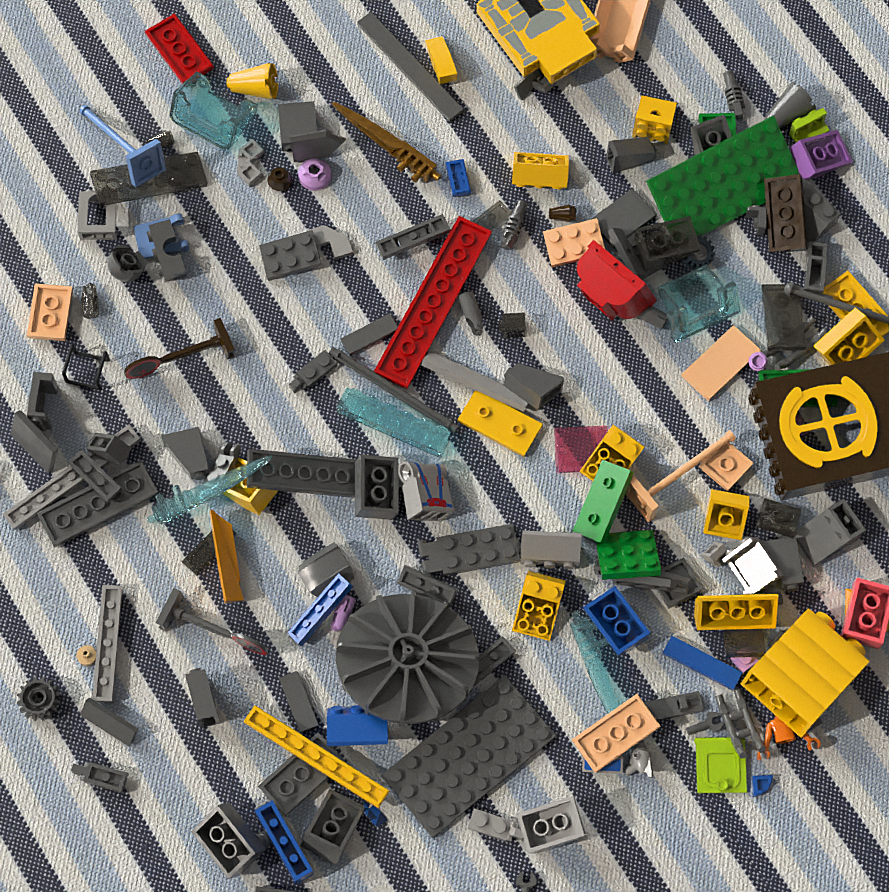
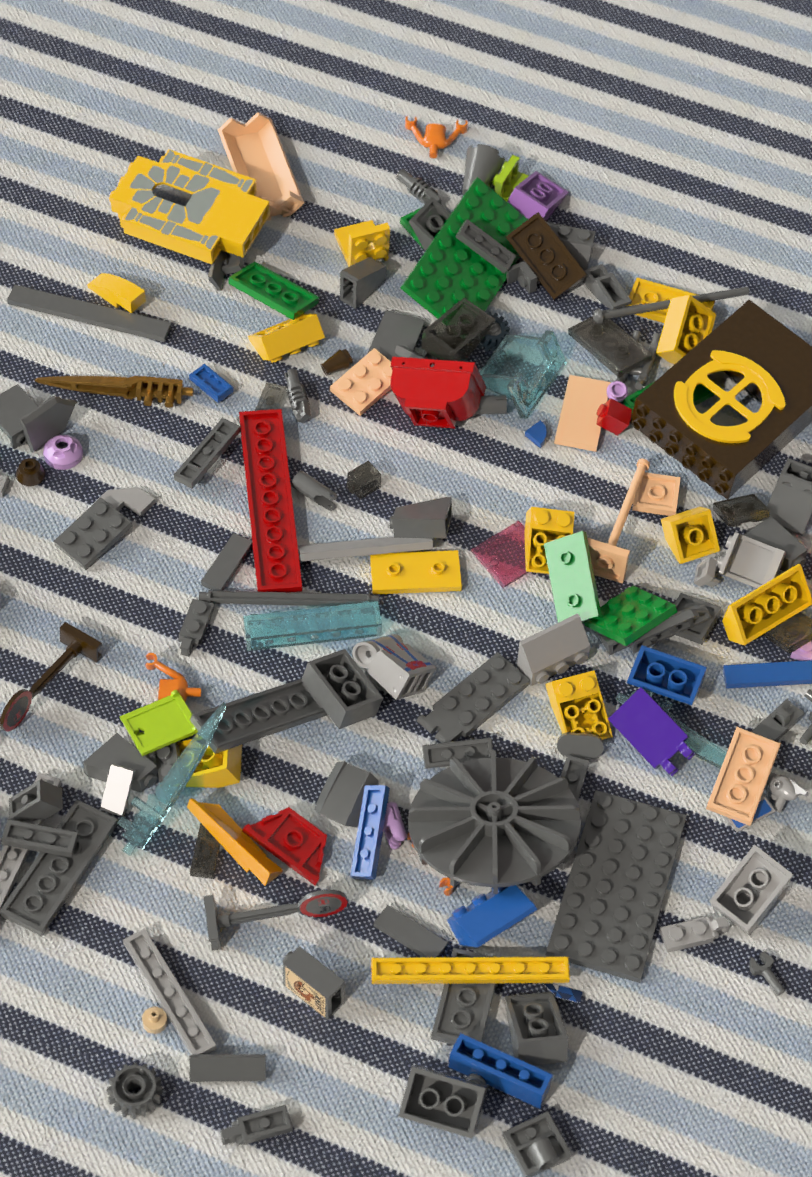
camera: 35 degrees left, 15 degrees down
none -> tile [100,764,136,816]
none -> lime container [120,690,199,756]
none -> orange piece [145,653,201,702]
none -> green plate [228,261,319,320]
none -> red wing [242,807,327,886]
none -> orange piece [405,116,468,158]
none -> dark grey plate [456,219,516,273]
none -> blue tile [525,420,547,448]
none -> dark grey tile [557,732,604,759]
none -> red brick [596,398,632,436]
none -> dark purple tile [608,687,696,777]

